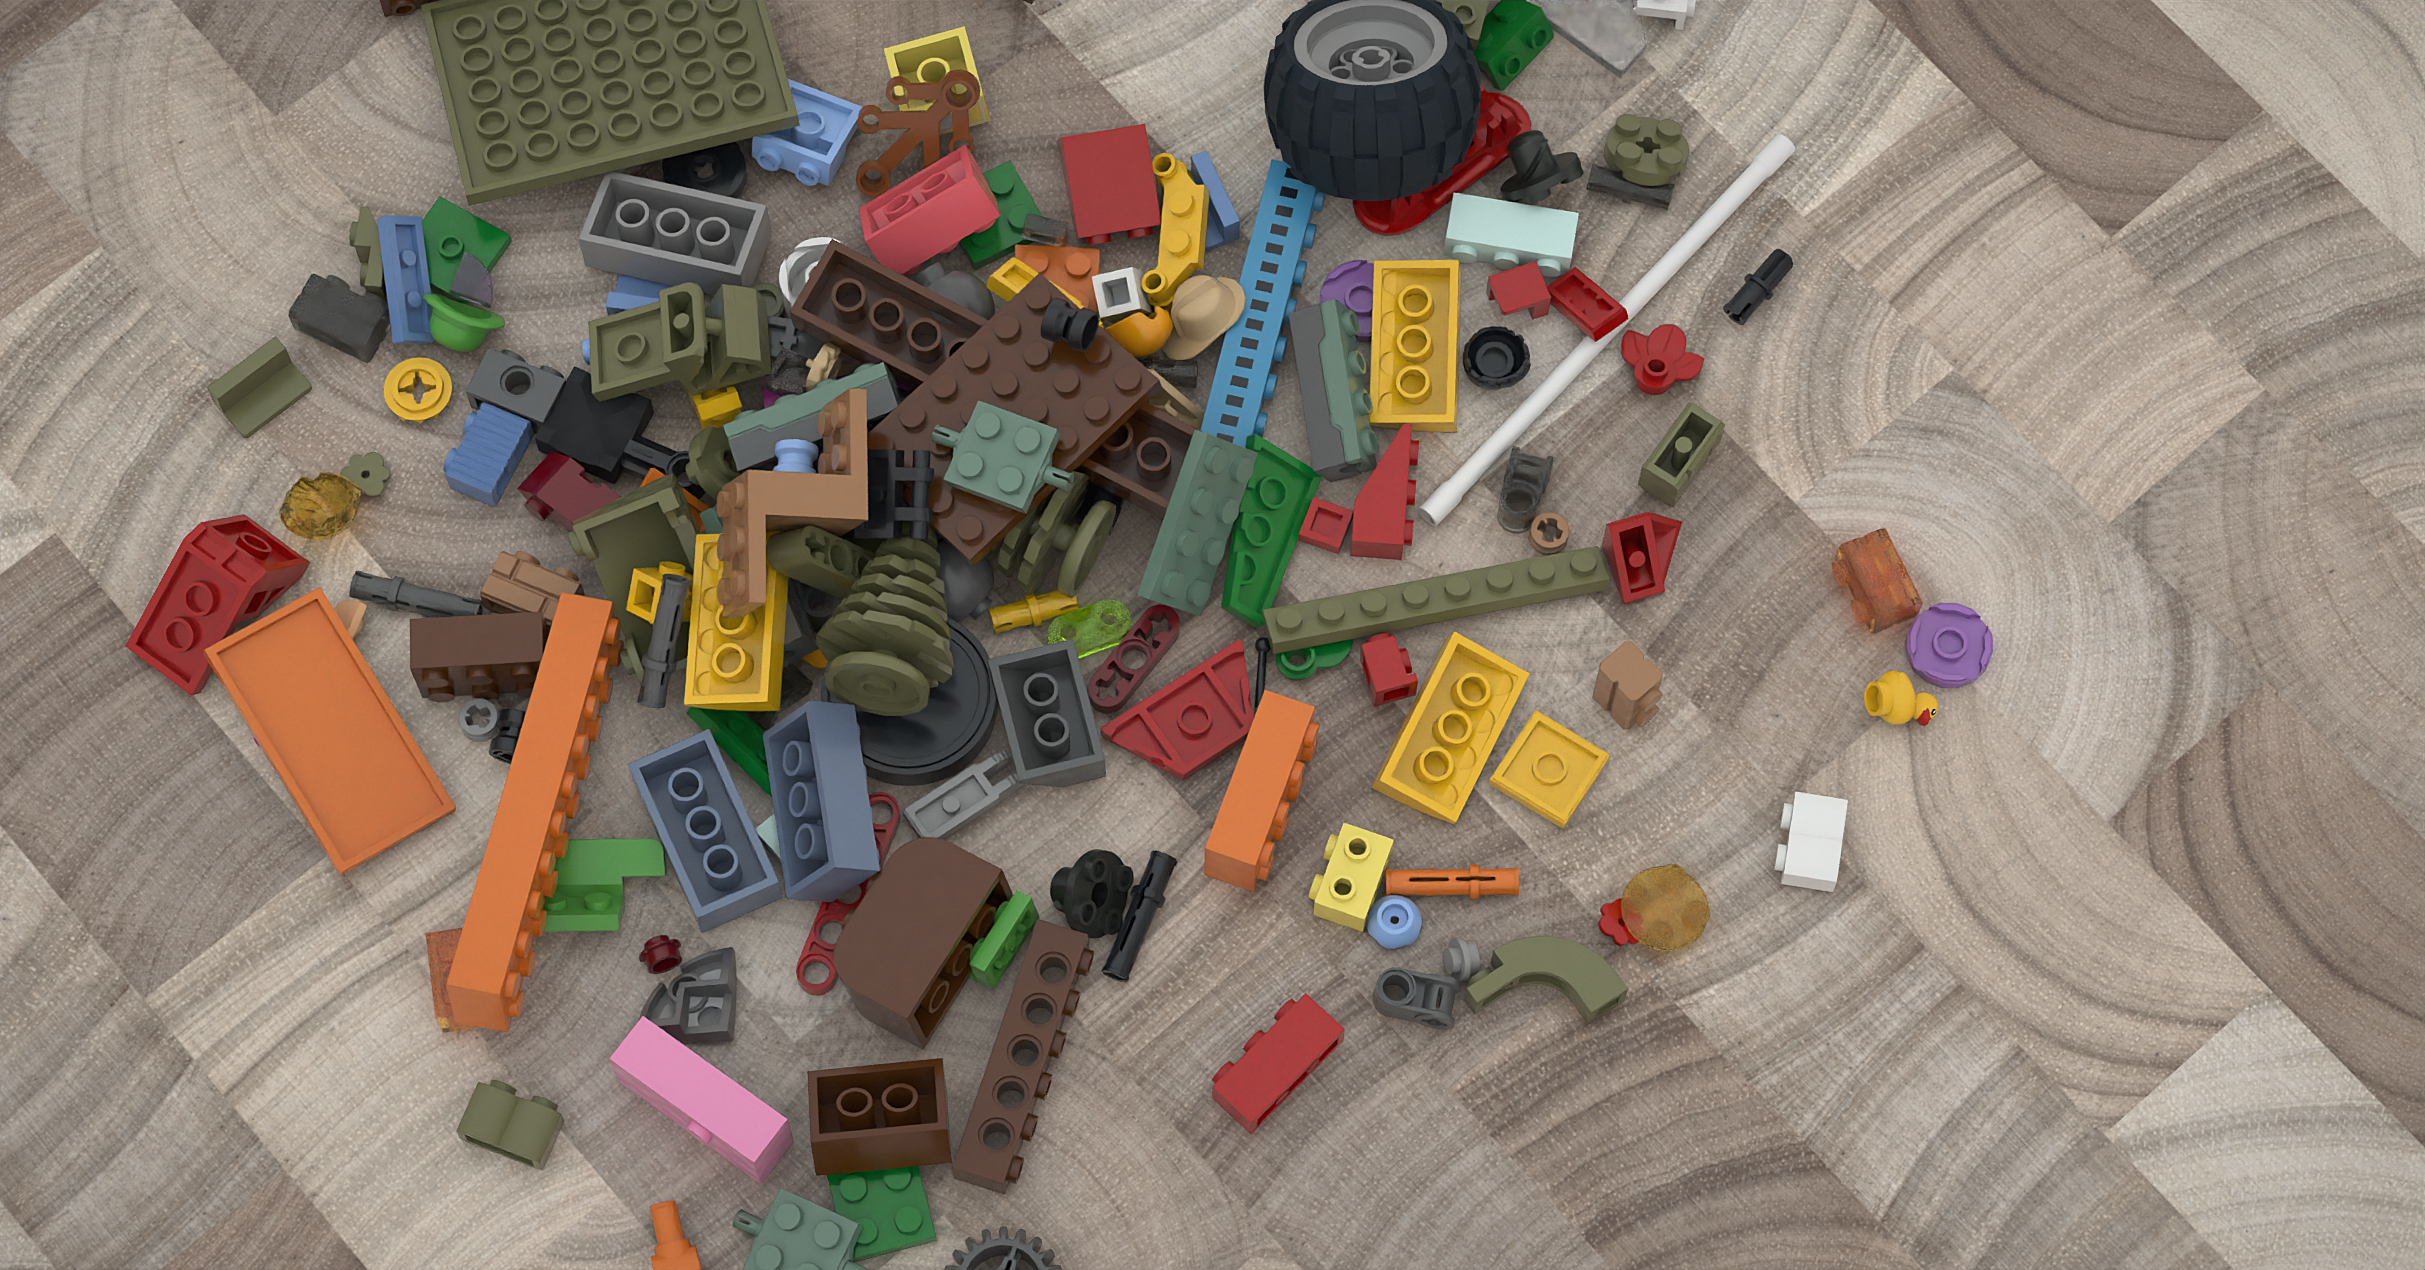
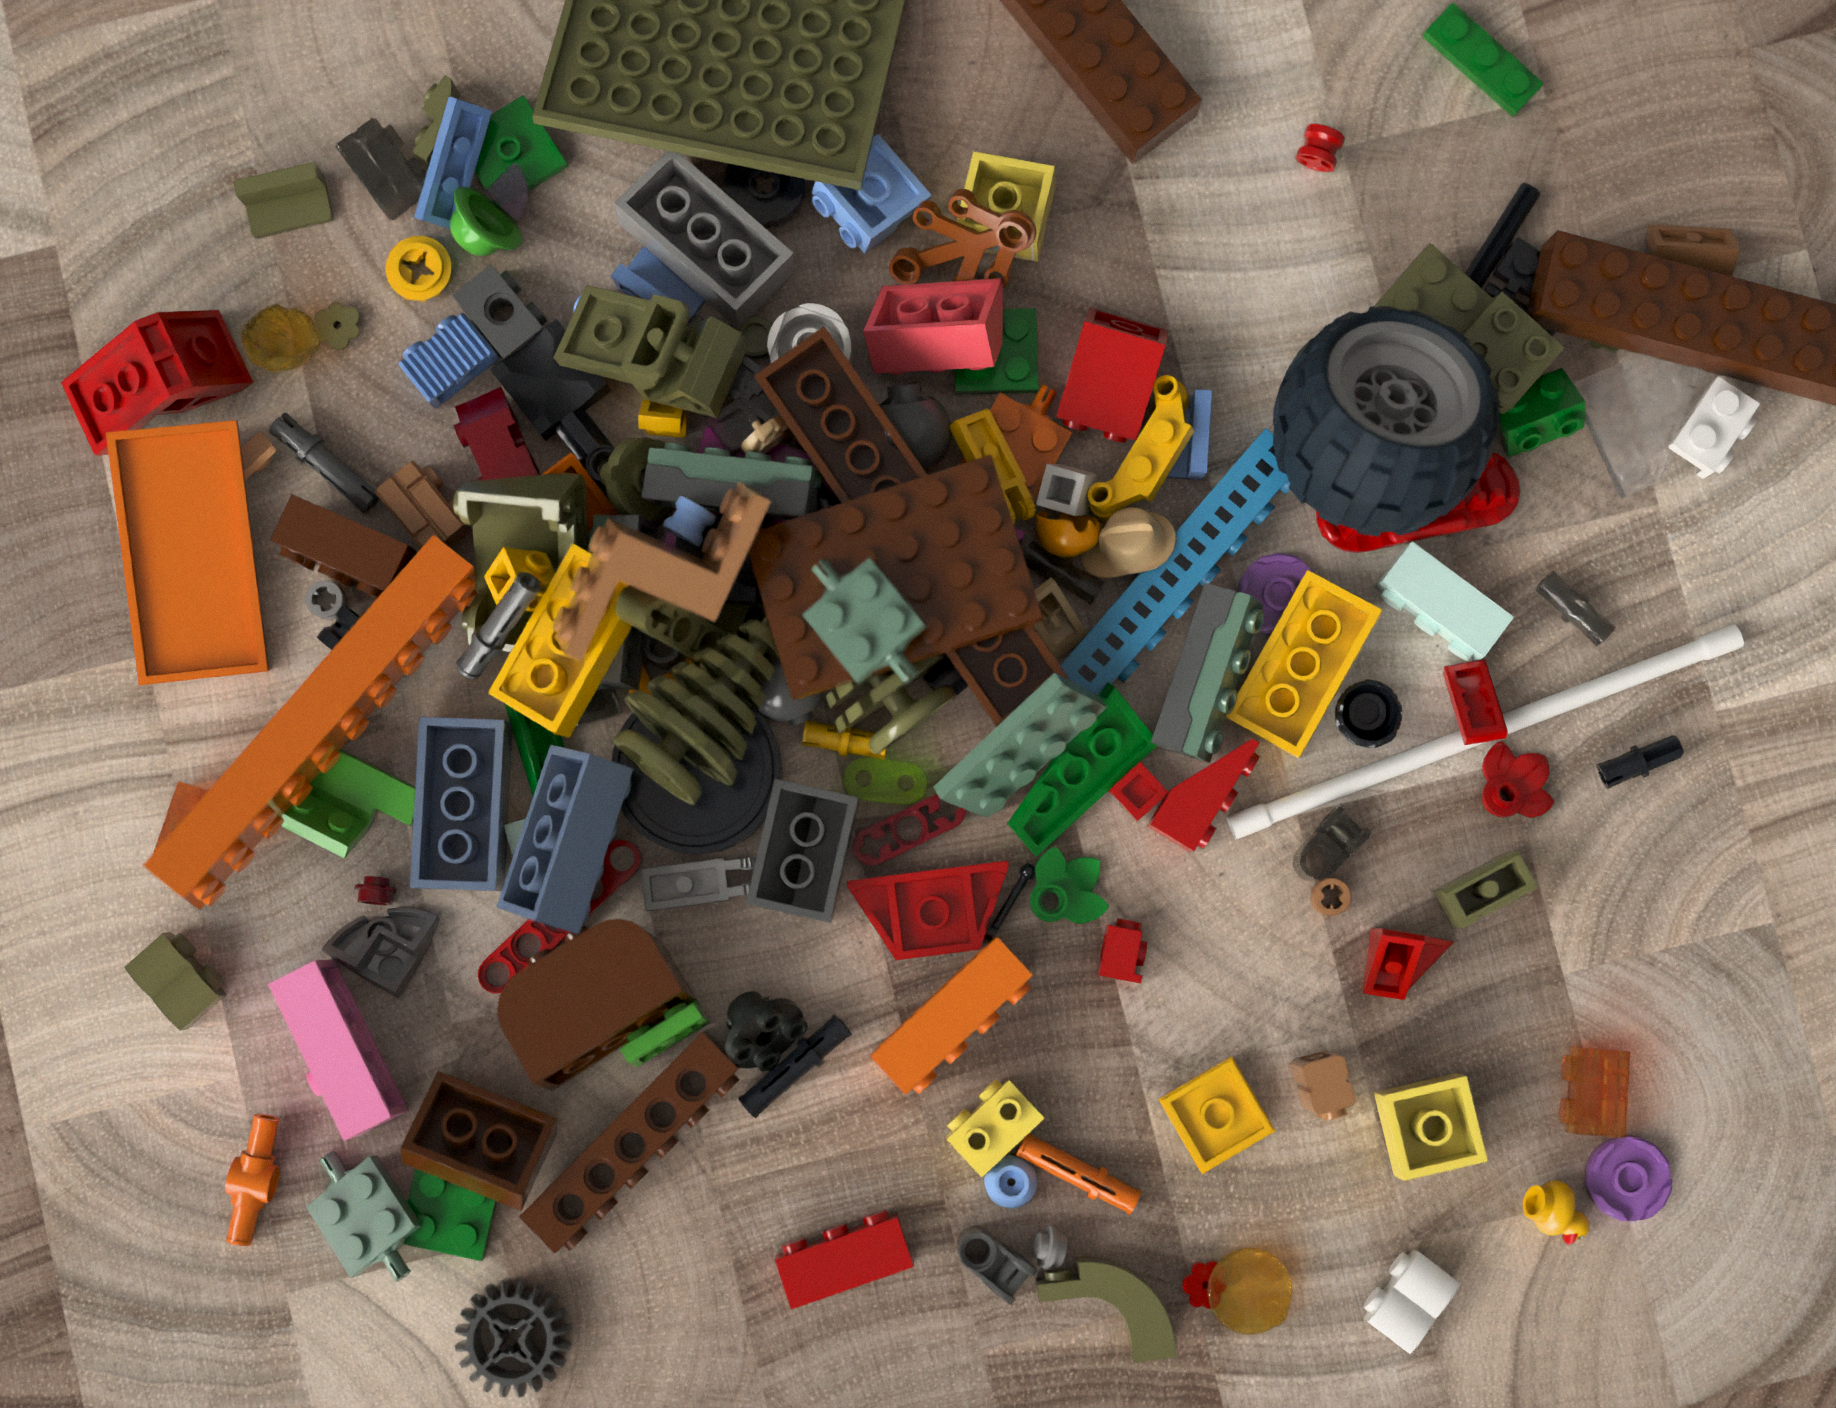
camera: 30 degrees right, 15 degrees up
black plate [854,449,934,539] -> none
clear smoke tile [1021,213,1068,246] -> none
black wheel [1041,297,1099,353] -> none
olive plate [1262,546,1610,654] -> none
yellow slope [1371,631,1530,824] -> none
red panel [1486,261,1551,320] -> none
pearl dark grey plate [1500,130,1584,204] -> none
olive plate [1604,114,1690,186] -> none
none -> light yellow brick [1374,1073,1488,1181]

